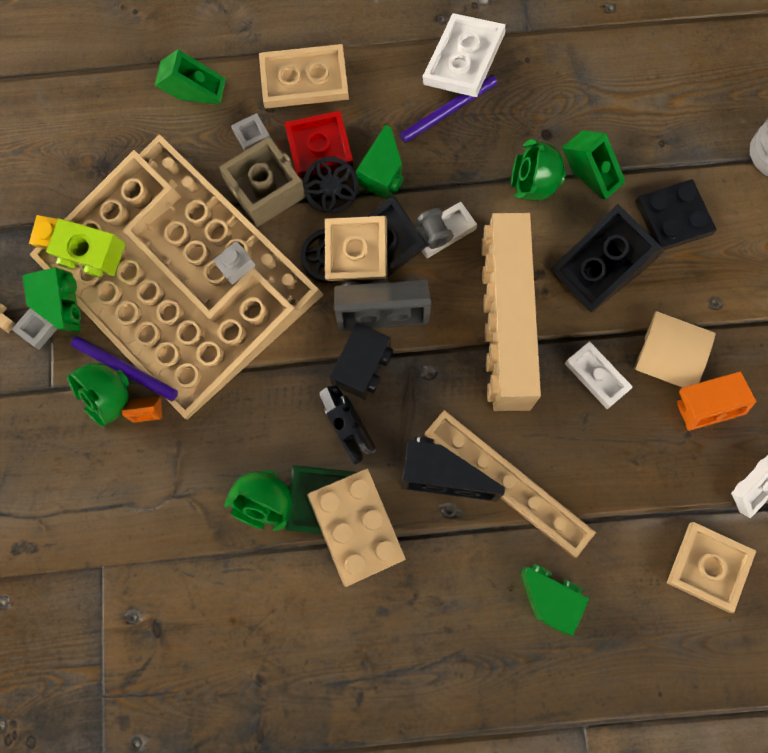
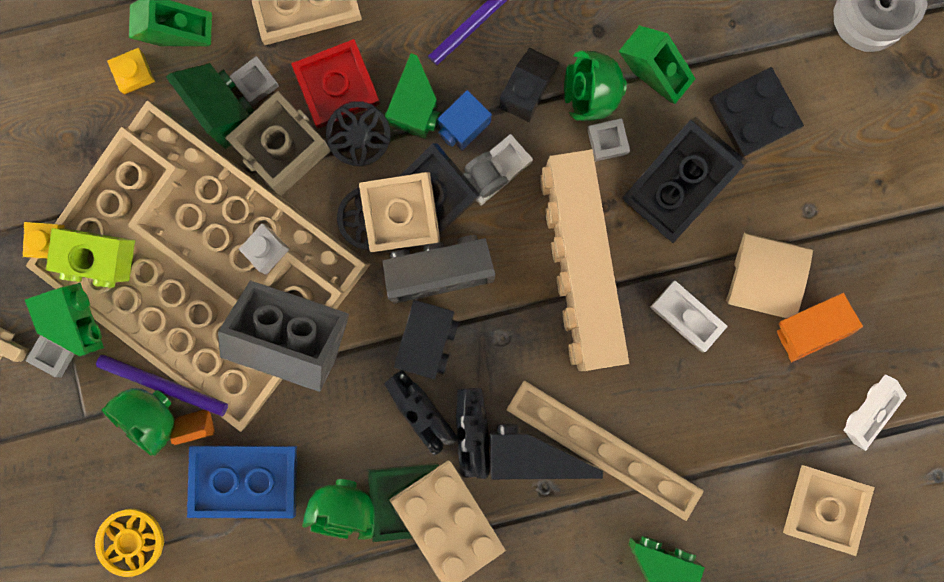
camera: 10 degrees left, 10 degrees up
none -> yellow wheel [95,509,164,577]
none -> yellow plate [107,48,155,95]
none -> dark green slope [166,63,255,149]
none -> blue plate [187,445,297,518]
none -> dark grey slope [218,280,349,392]
none -> blue brick [438,90,492,151]
none -> black hinge [456,388,490,479]
none -> black slope [499,48,560,122]
none -> light grey plate [587,118,630,162]

